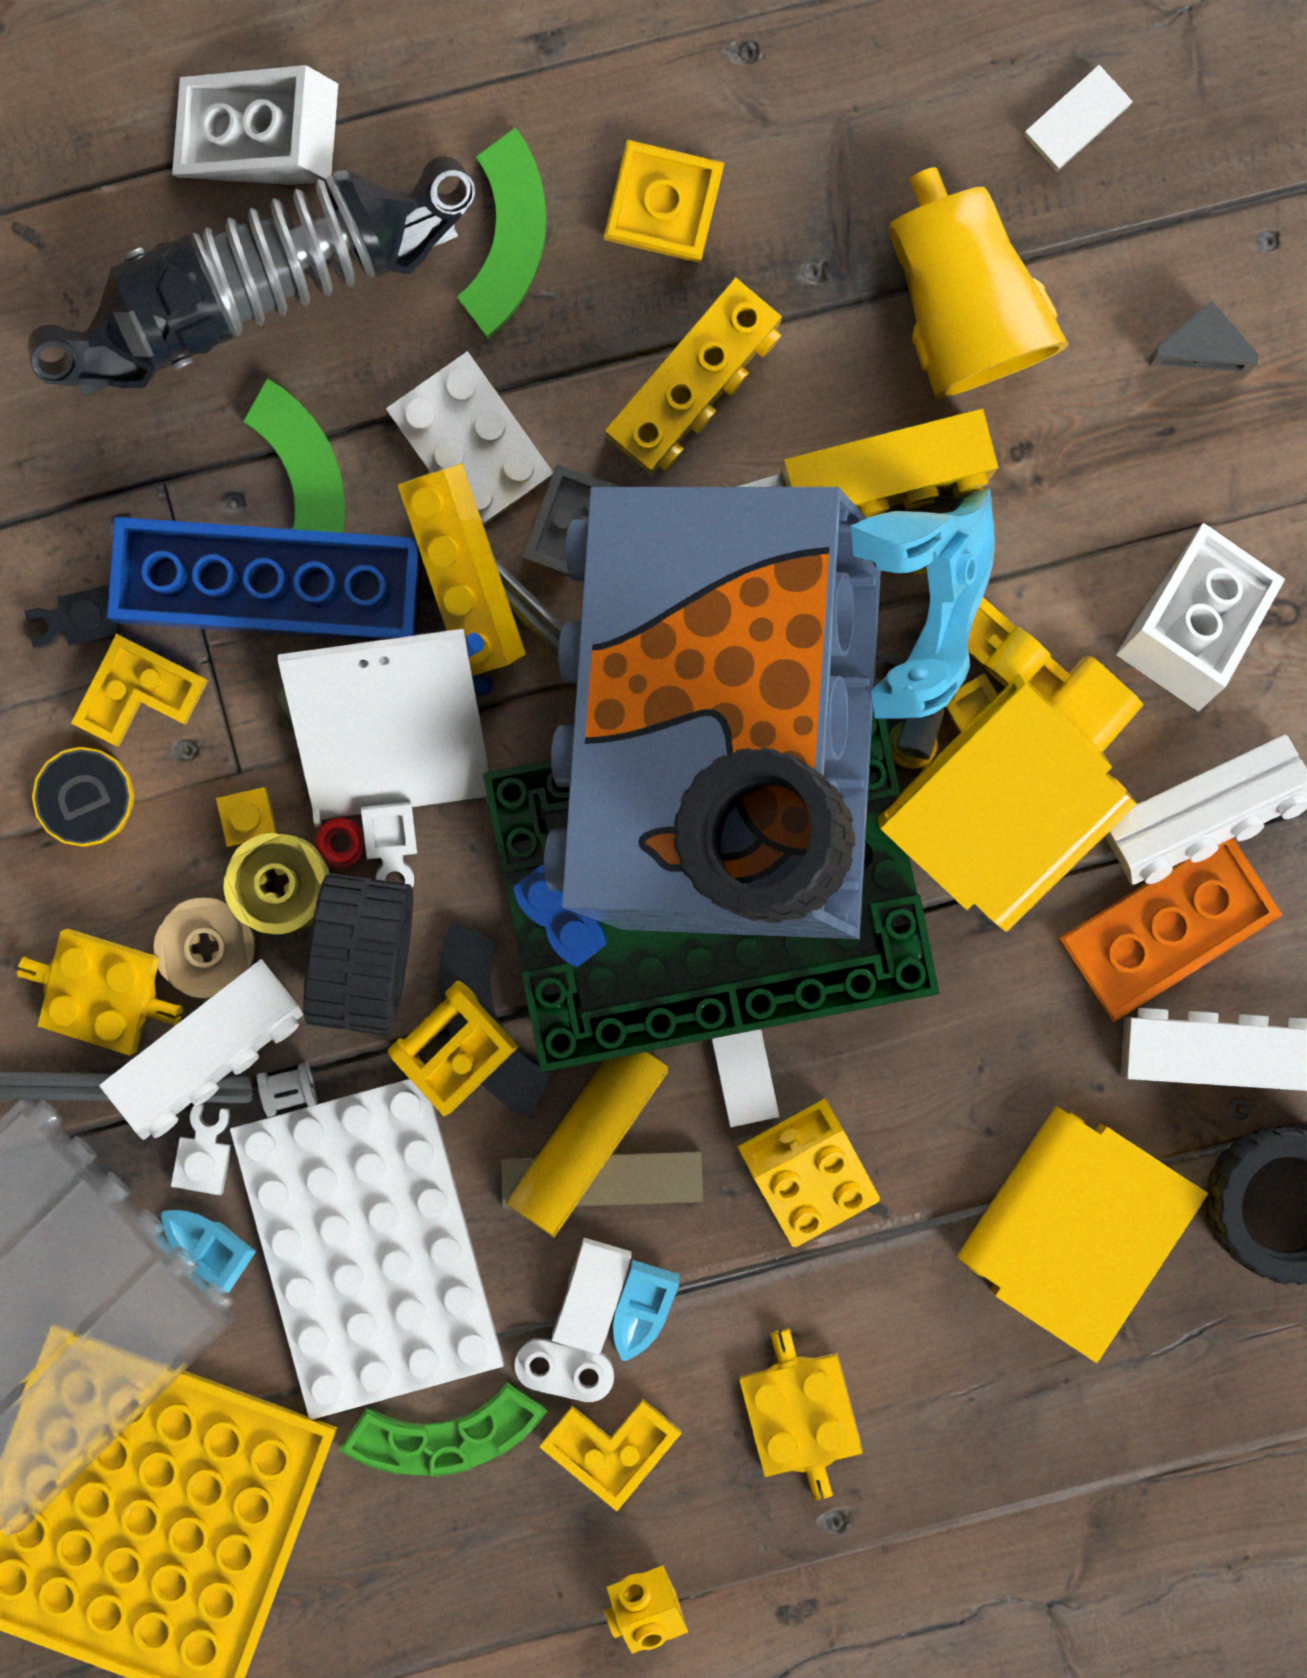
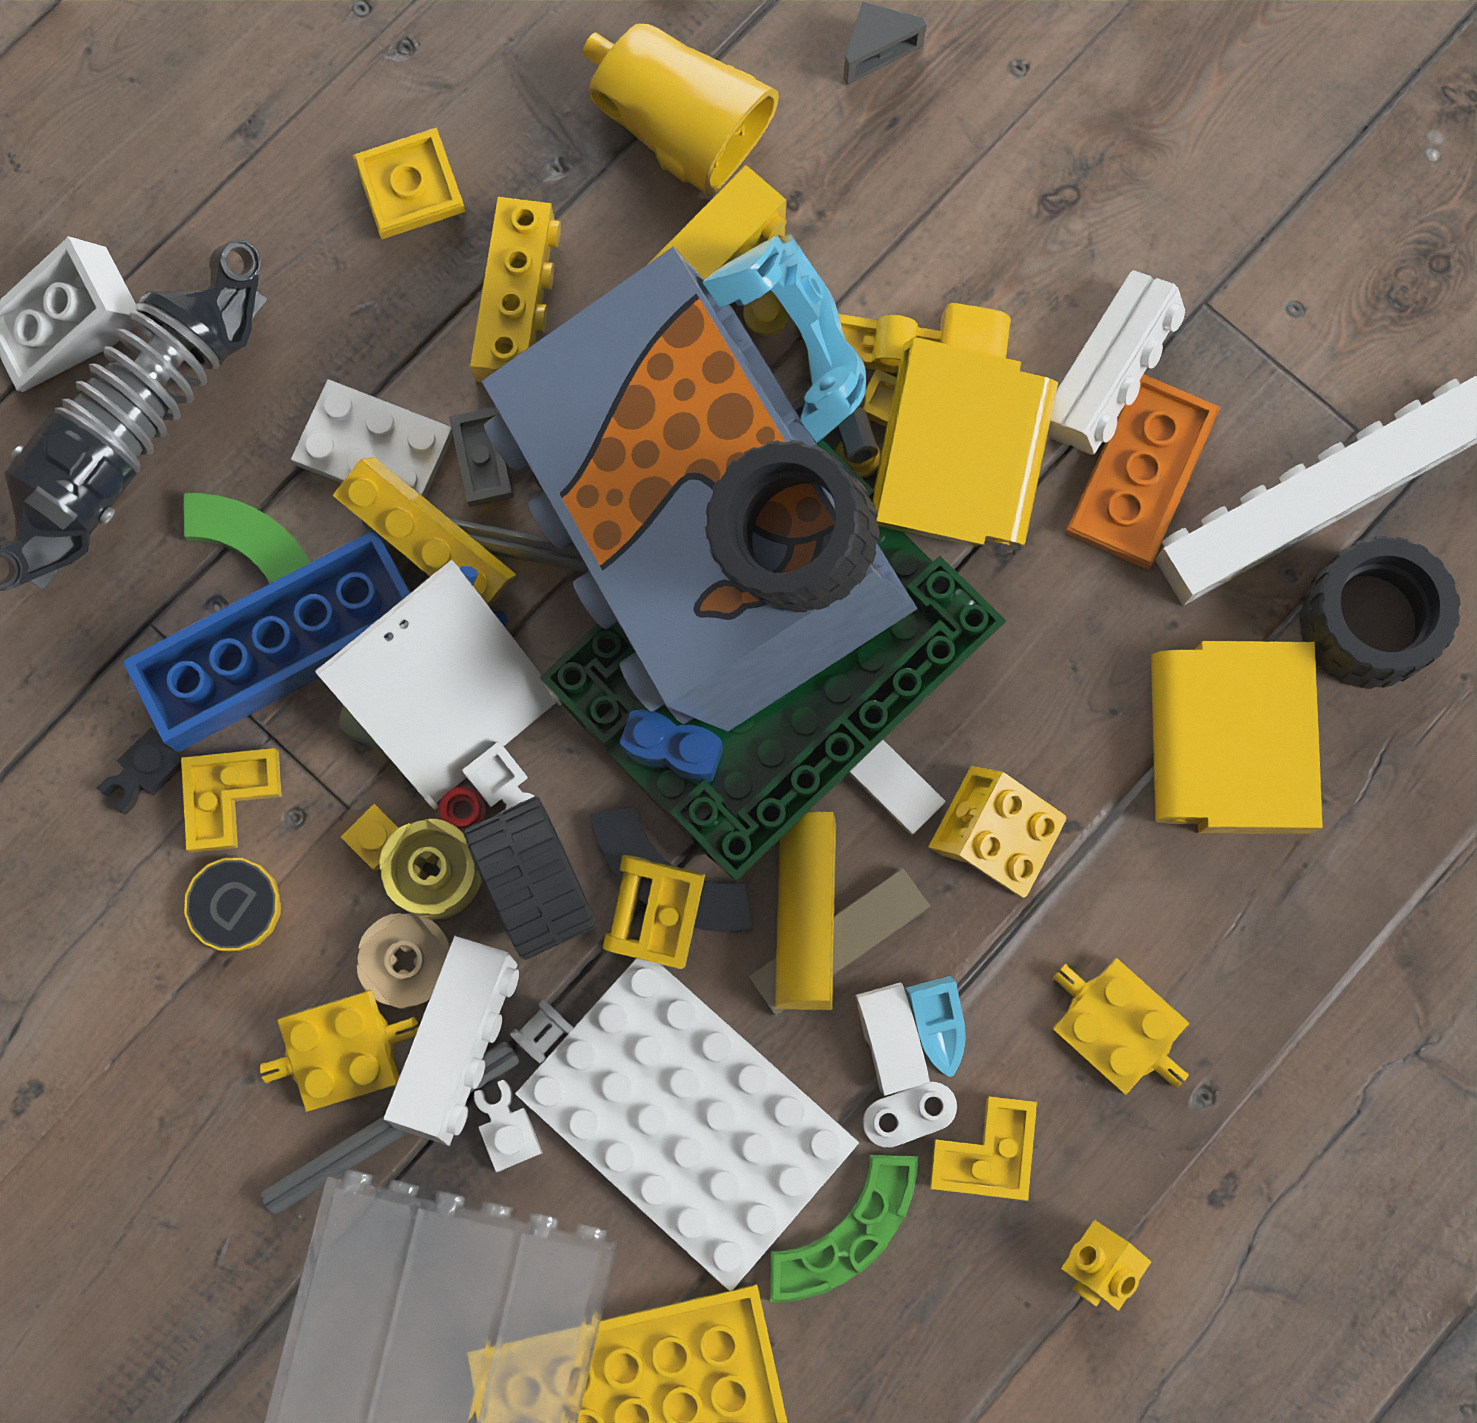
camera: 35 degrees left, 10 degrees down
medium azure plate [161,1210,256,1293] -> none
bright green tile [457,127,547,339] -> none
white slope [1116,523,1285,712] -> none

